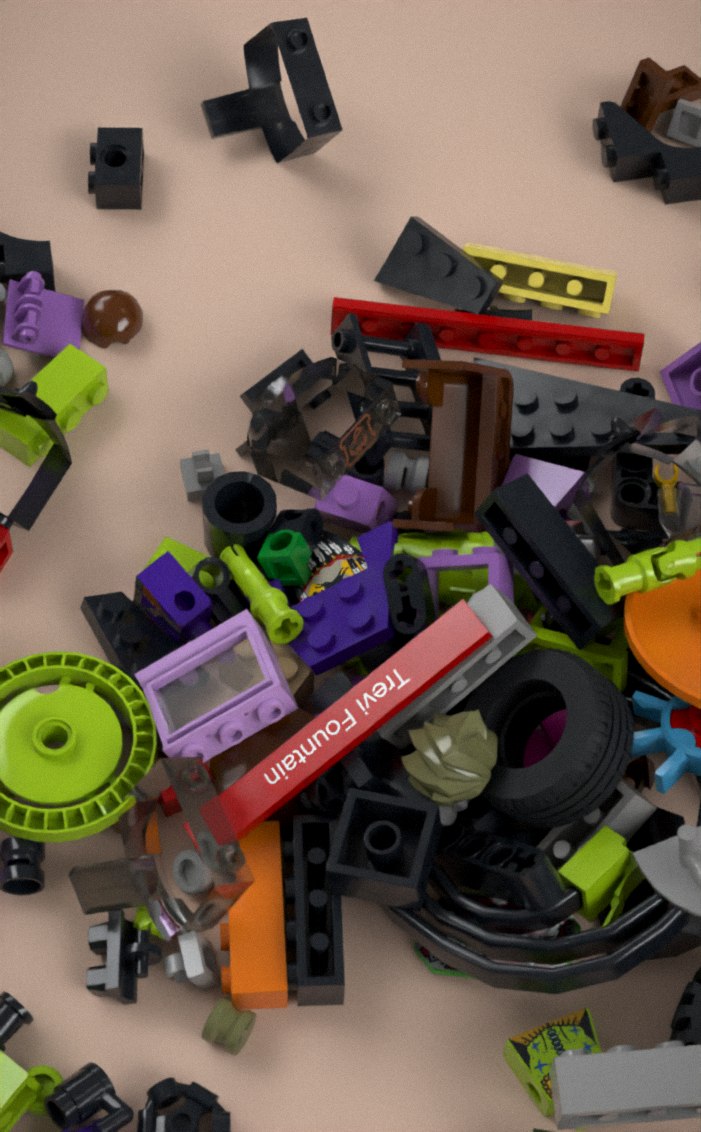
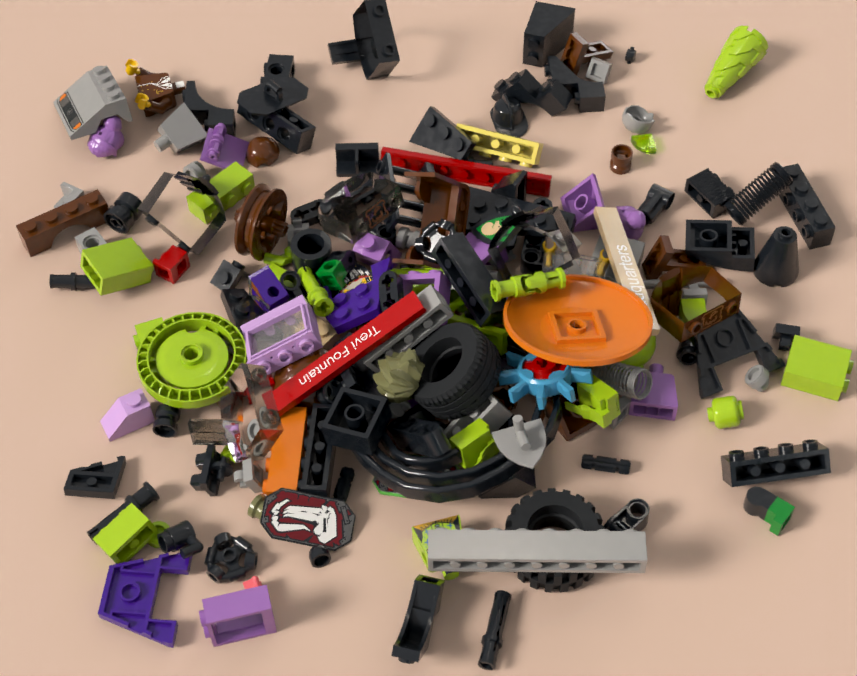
camera: 10 degrees right, 5 degrees down
none -> black bracket [210,260,250,290]
none -> reddish brown wheel [234,183,289,261]
none -> black shield [237,76,309,116]
none -> black brick [237,88,316,154]
none -> shield [260,488,356,551]
none -> lime arm [263,246,292,267]
none -> black beam [290,199,330,226]
none -> black hinge [309,545,331,568]
none -> black axle [333,467,355,502]
none -> black panel [335,143,379,177]
none -> black piece [415,218,459,264]
none -> shield [469,212,519,250]
none -> black piece [490,94,528,138]
none -> black arch [491,69,573,117]
none -> black slope [491,170,527,201]
none -> black slope [523,1,575,67]

